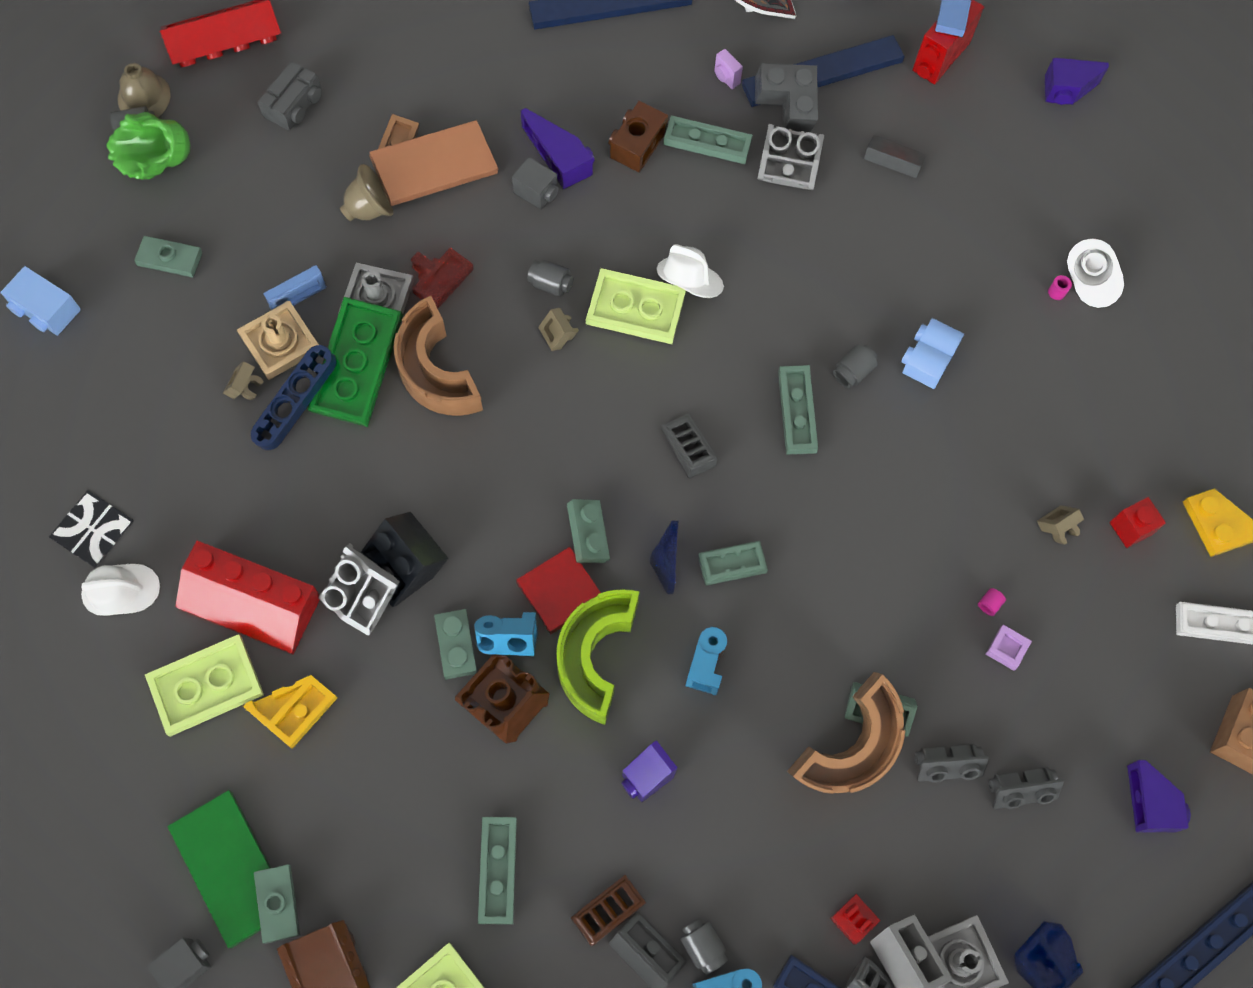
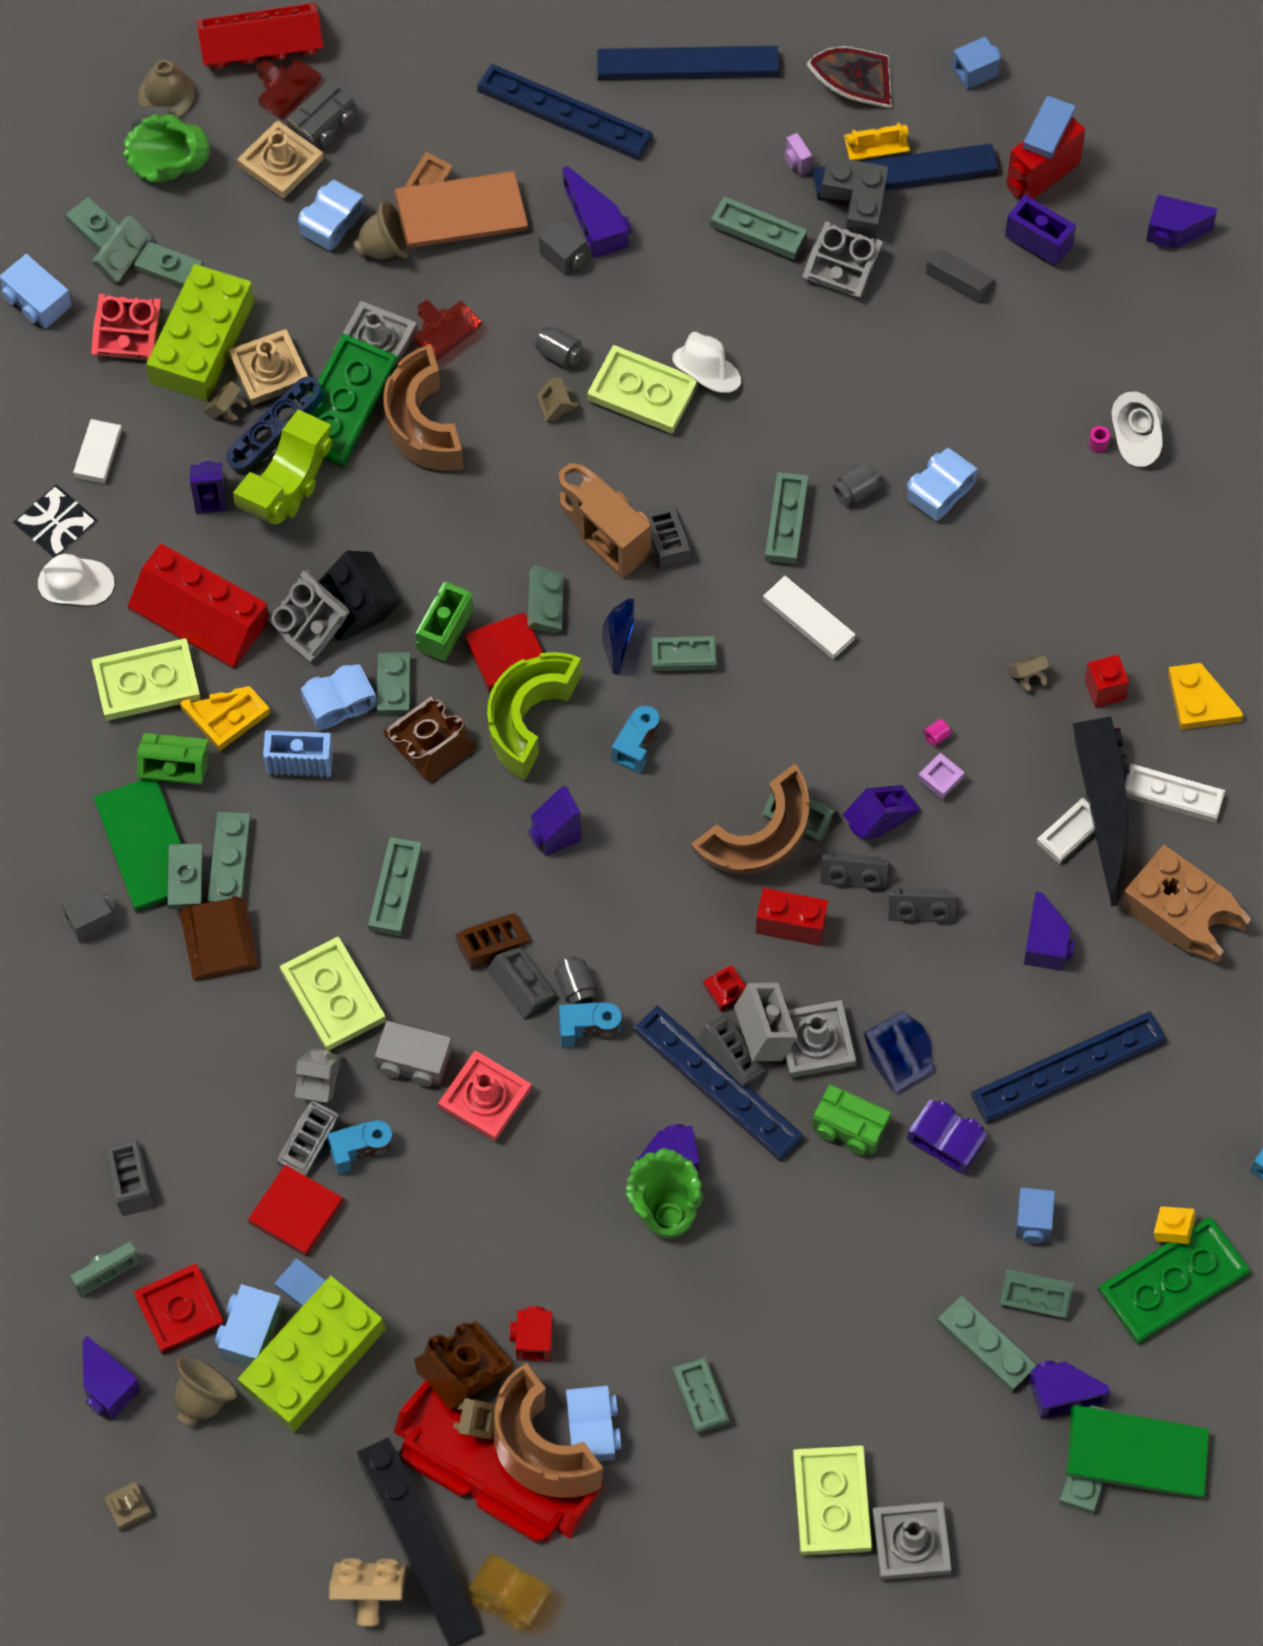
camera: 15 degrees right, 5 degrees down
medium blue tile [263,265,326,310] -> none
dark azure leg [474,612,538,656] -> none
reddish brown brick [608,101,668,173] -> none
none -> sand green plate [65,197,119,251]
none -> white tile [73,419,122,484]
none -> sand green plate [91,216,152,283]
none -> coral slope [91,294,162,360]
none -> bright green brick [137,733,209,785]
none -> lime brick [146,264,255,402]
none -> dark purple slope [190,461,227,514]
none -> sand green plate [208,812,251,903]
none -> lime brick [233,409,333,525]
none -> tan plate [237,120,324,199]
none -> clear red hinge [256,58,321,119]
none -> light blue brick [263,730,333,778]
none -> light blue brick [298,180,365,251]
none -> light blue brick [301,664,377,730]
none -> bright green brick [415,582,474,661]
none -> dark blue tile [477,63,653,161]
none -> medium nougat brick [558,463,651,579]
none -> red brick [756,888,828,946]
none -> white tile [763,576,856,660]
none -> dark purple slope [843,785,921,839]
none -> yellow hinge [844,123,910,161]
none -> dark purple brick [1005,195,1076,266]
none -> white tile [1036,798,1095,864]
none -> black slope [1073,716,1130,907]

